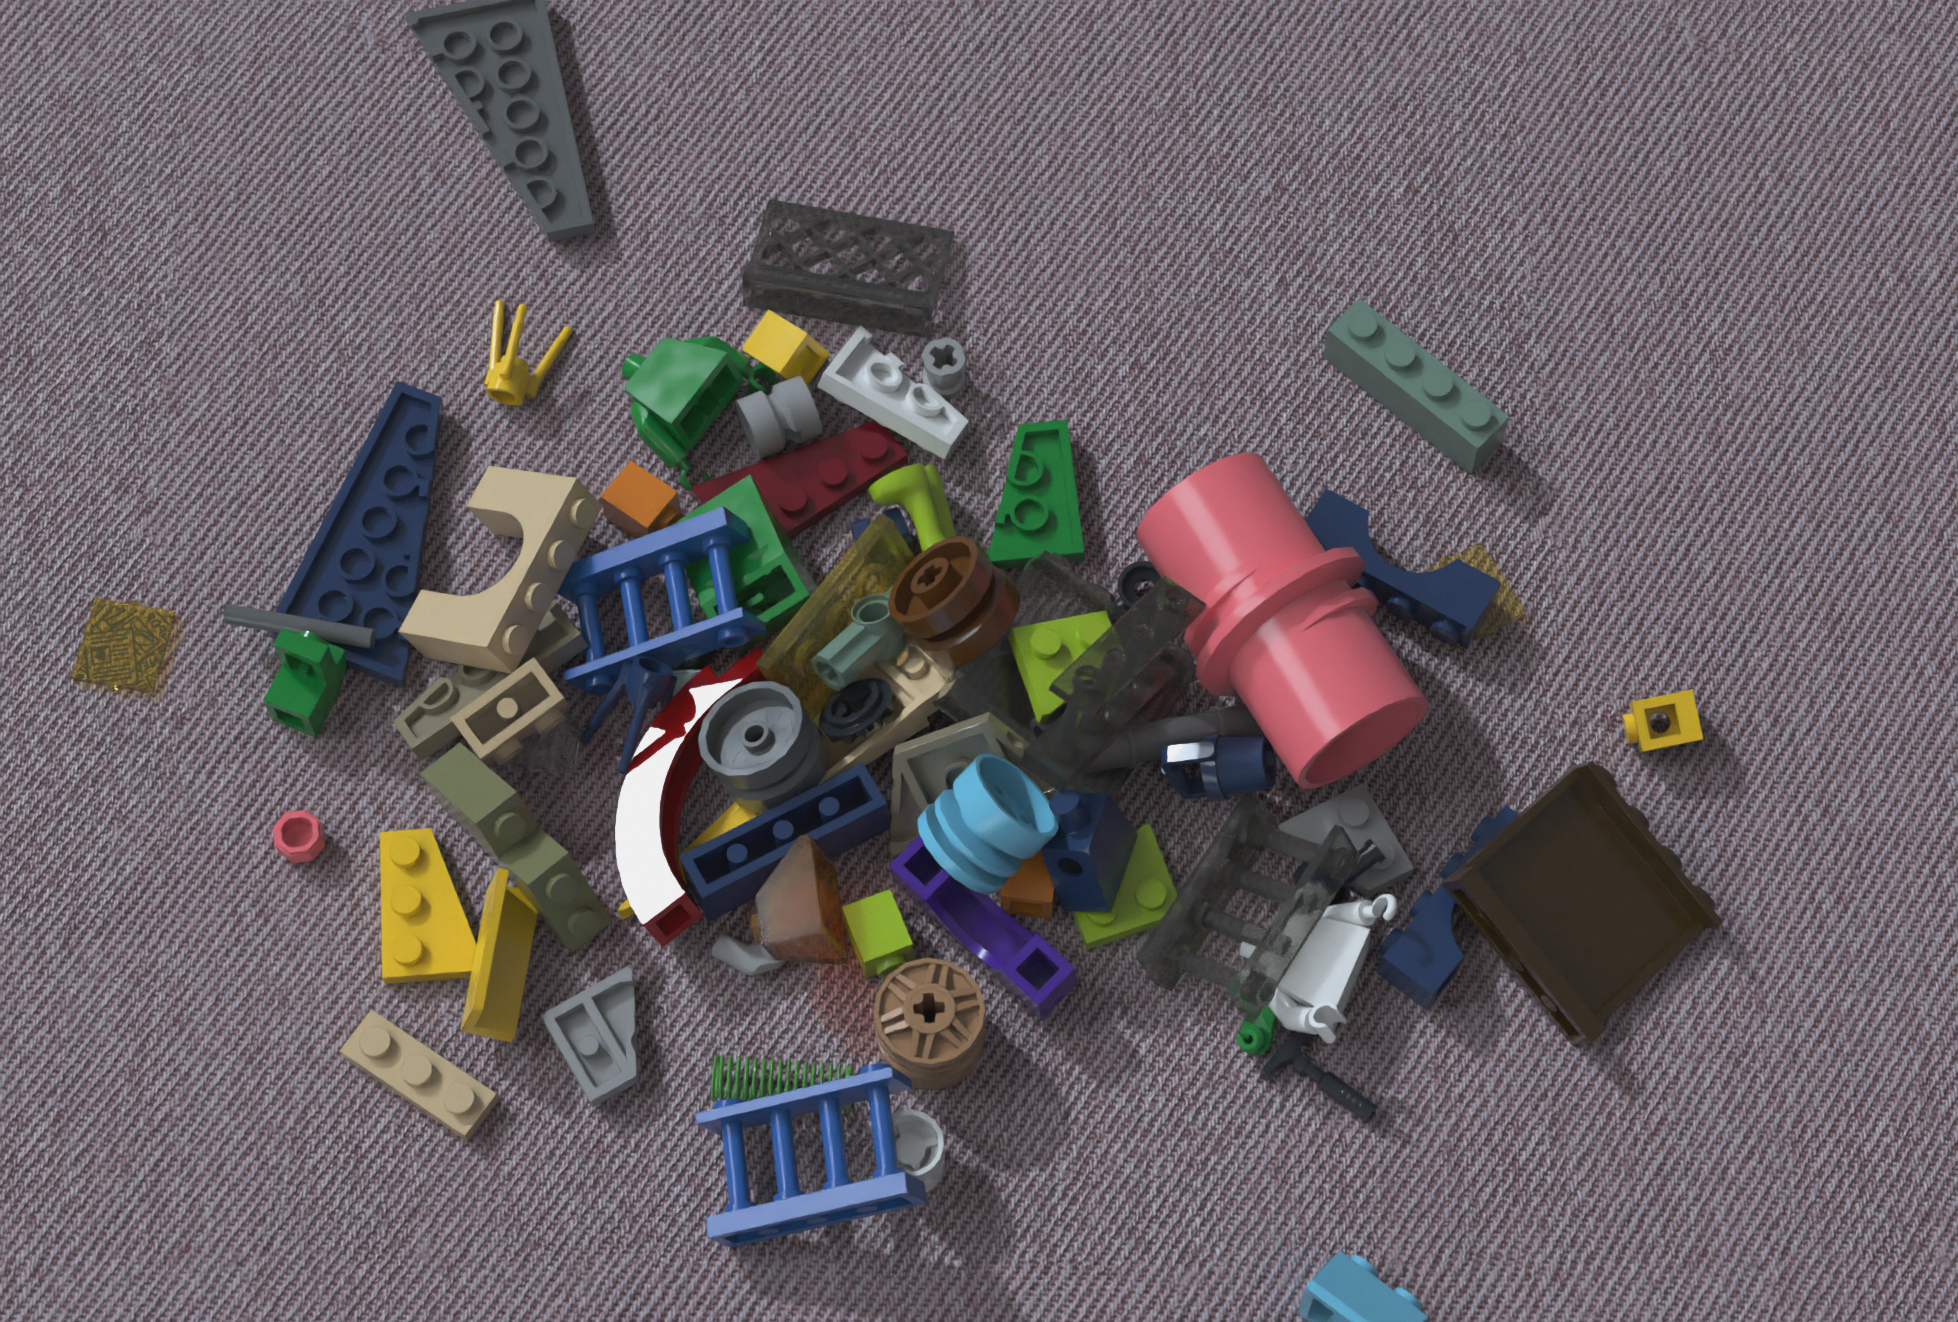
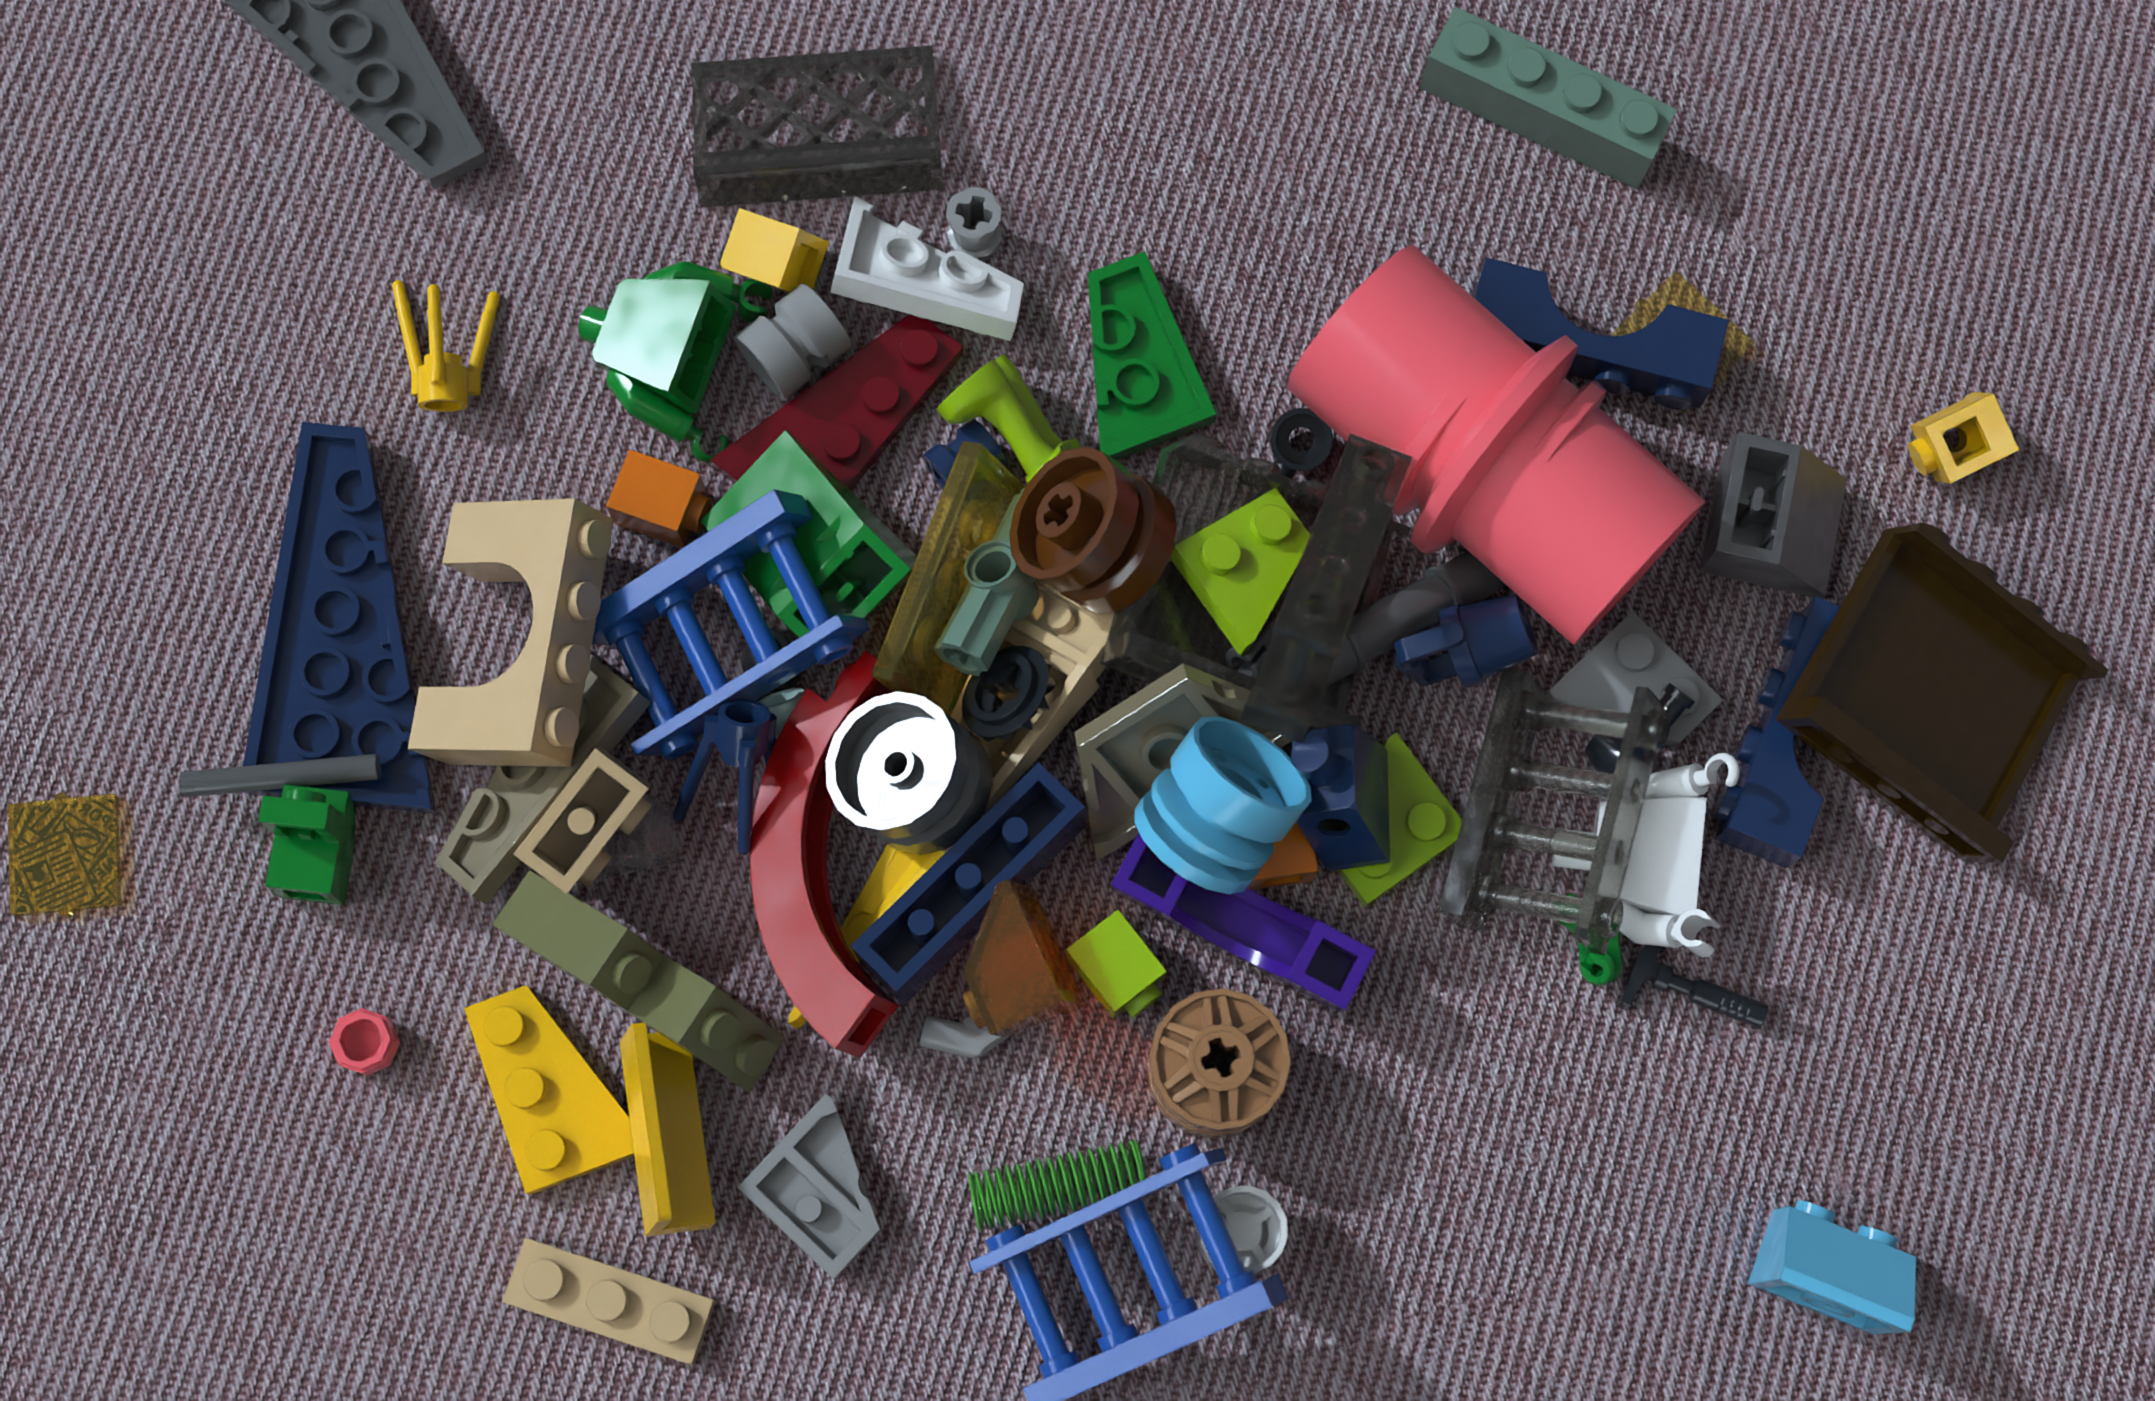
camera: 20 degrees left, 10 degrees up
none -> flat silver slope [1699,432,1847,599]

